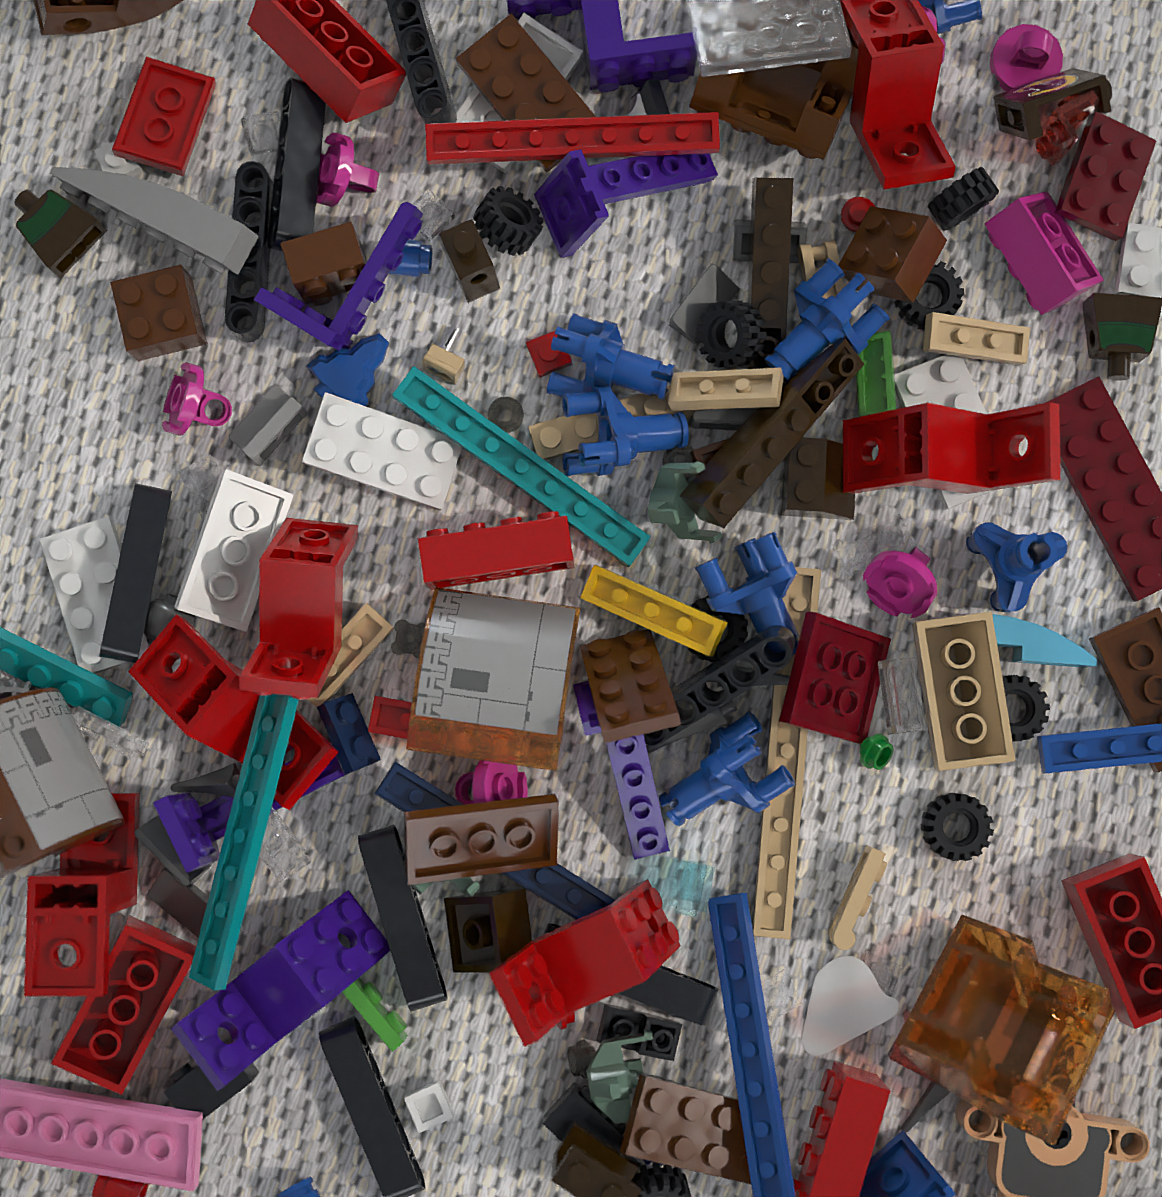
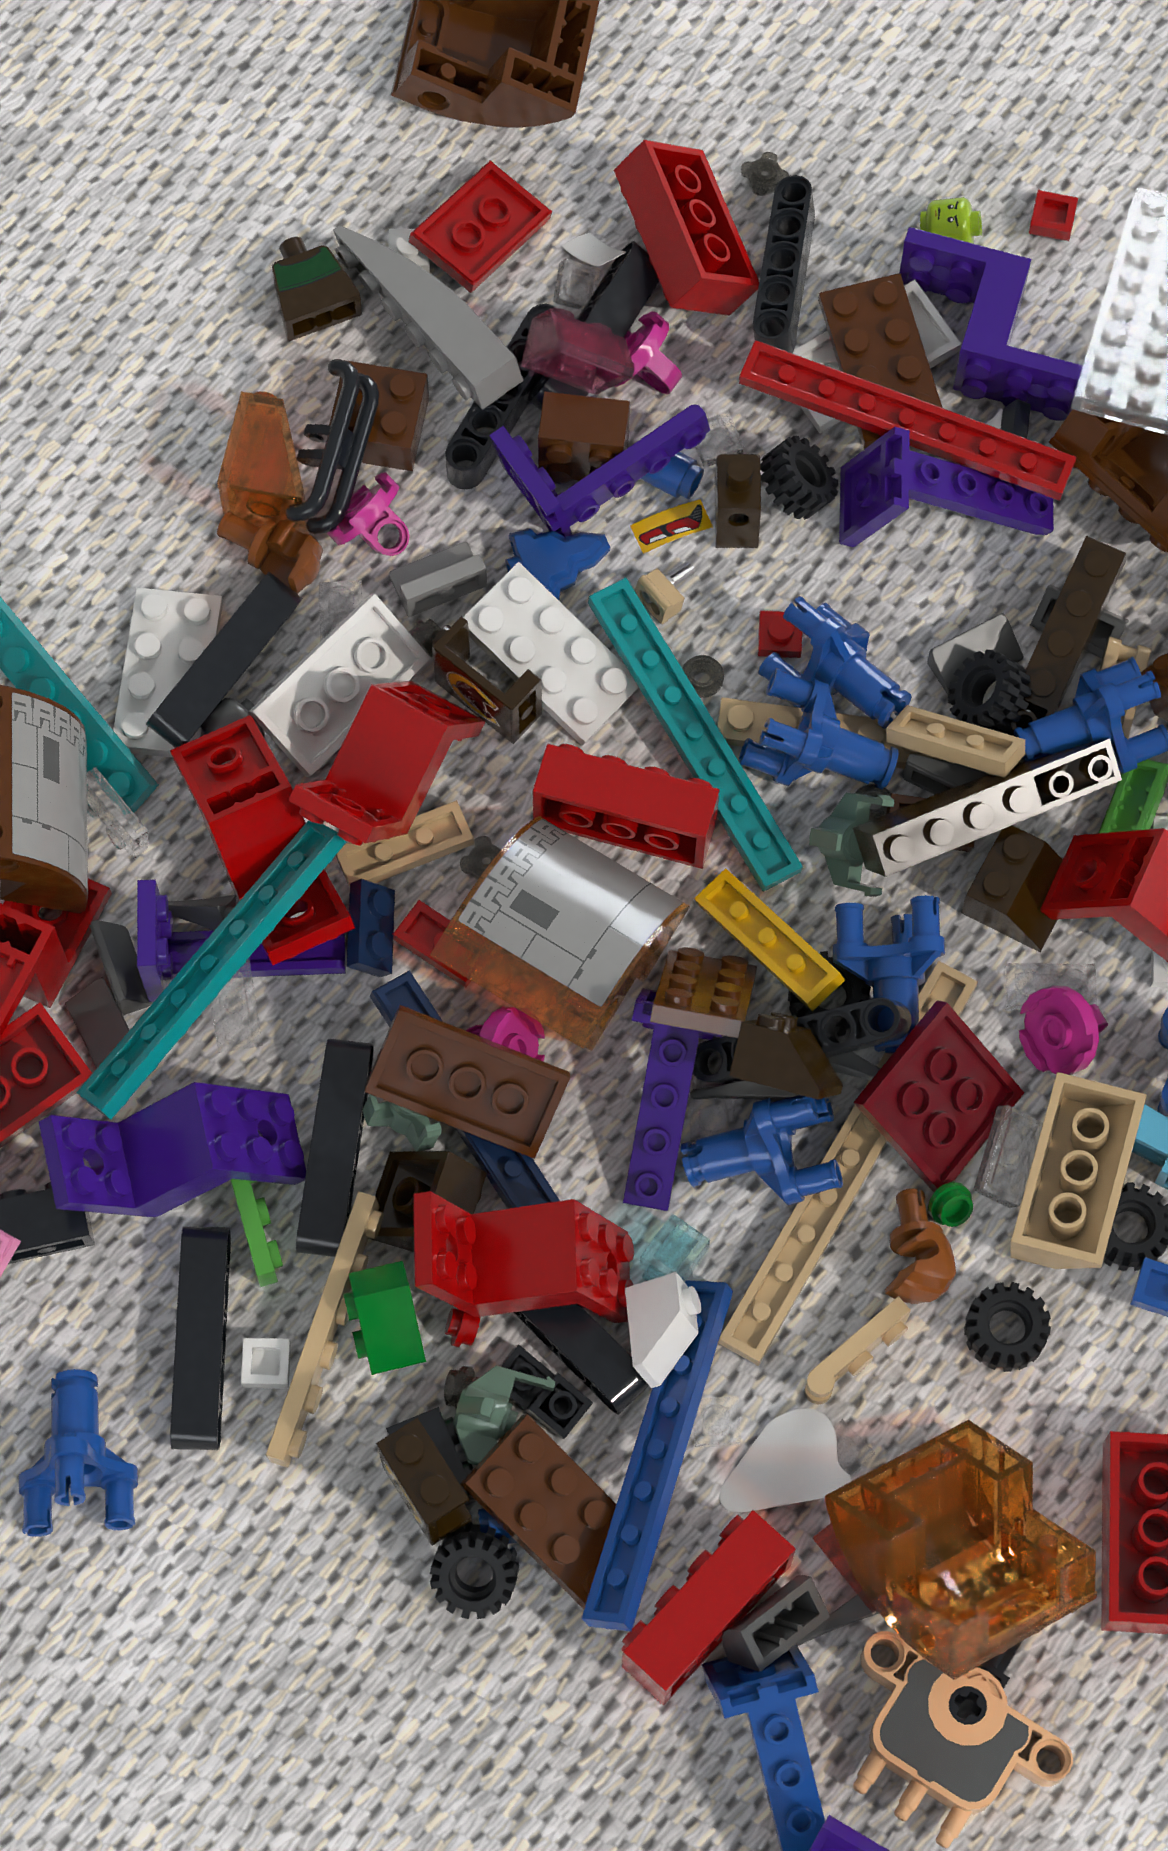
camera: 20 degrees right, 15 degrees down
none -> clear orange slope [217,391,309,534]
none -> dark orange piece [217,511,323,594]
none -> tan plate [266,1191,384,1468]
none -> black piece [286,359,380,534]
none -> green brick [343,1261,426,1375]
none -> clear smoke plate [409,618,441,658]
none -> dark brown panel [432,616,542,744]
none -> clear pink slope [521,308,634,395]
none -> white sticker [562,233,626,267]
none -> white slope [625,1272,701,1388]
none -> yellow sticker [630,499,713,554]
none -> dark grey brick [722,1575,830,1672]
none -> dark brown slope [729,1012,843,1100]
none -> dark orange piece [885,1188,956,1304]

